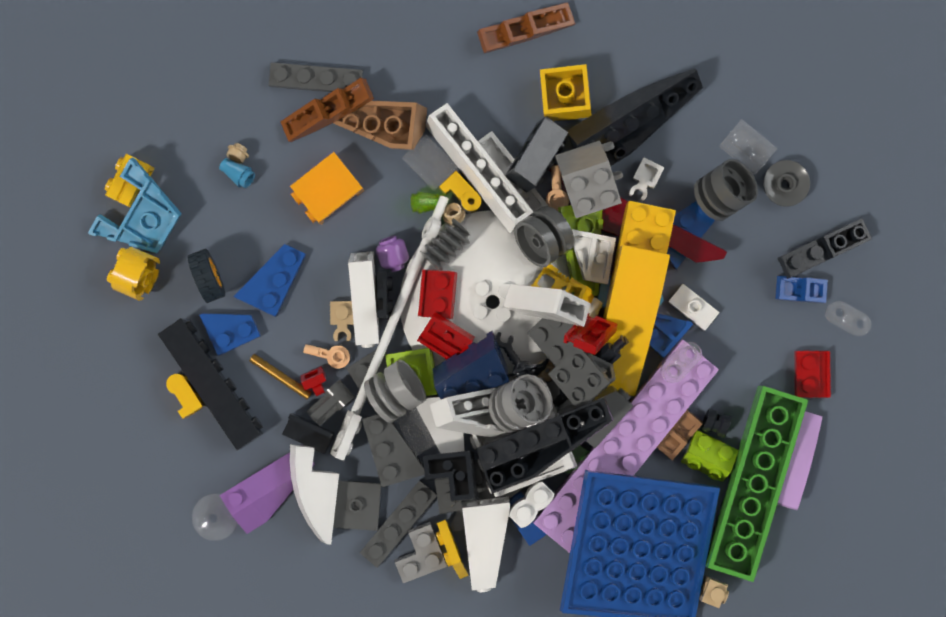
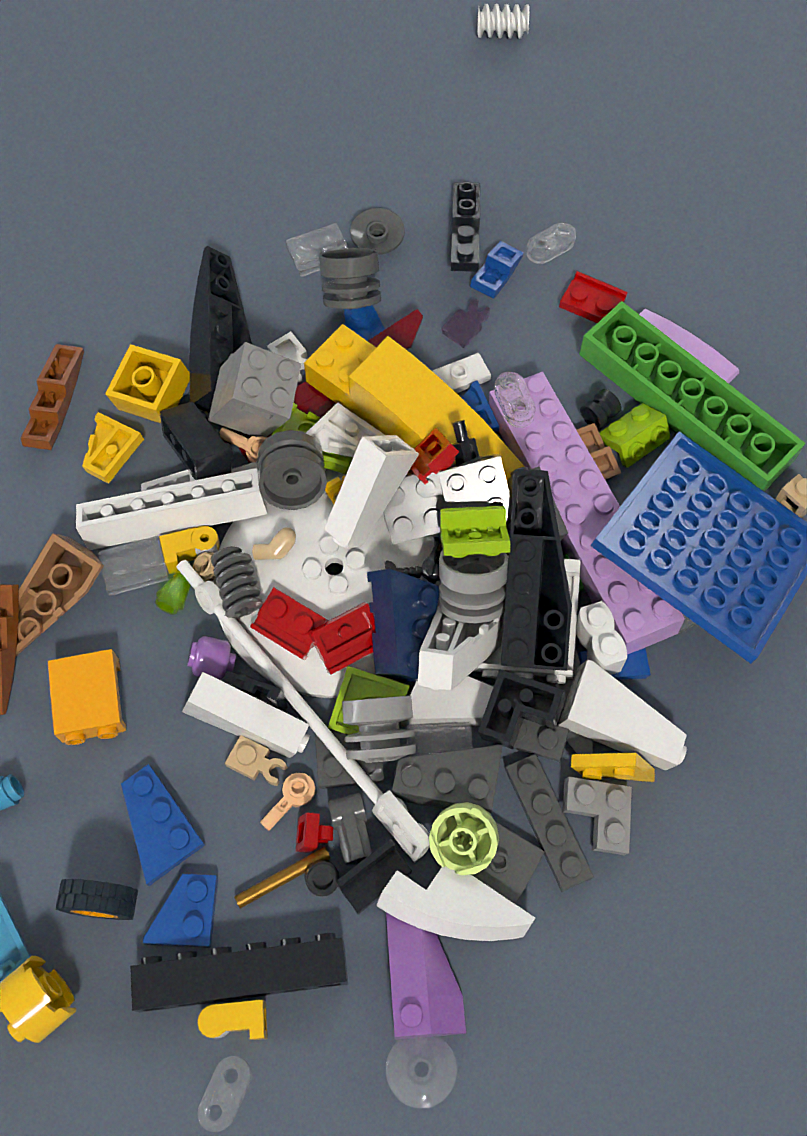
camera: 60 degrees left, 20 degrees down
none -> yellow wing [82,412,144,484]
none -> clear plate [198,1057,252,1132]
none -> tan arm [252,527,296,560]
none -> black tile [305,860,340,897]
none -> yellowish green cylinder [429,802,499,875]
none -> lime bracket [440,506,510,558]
none -> clear purple plate [442,299,490,348]

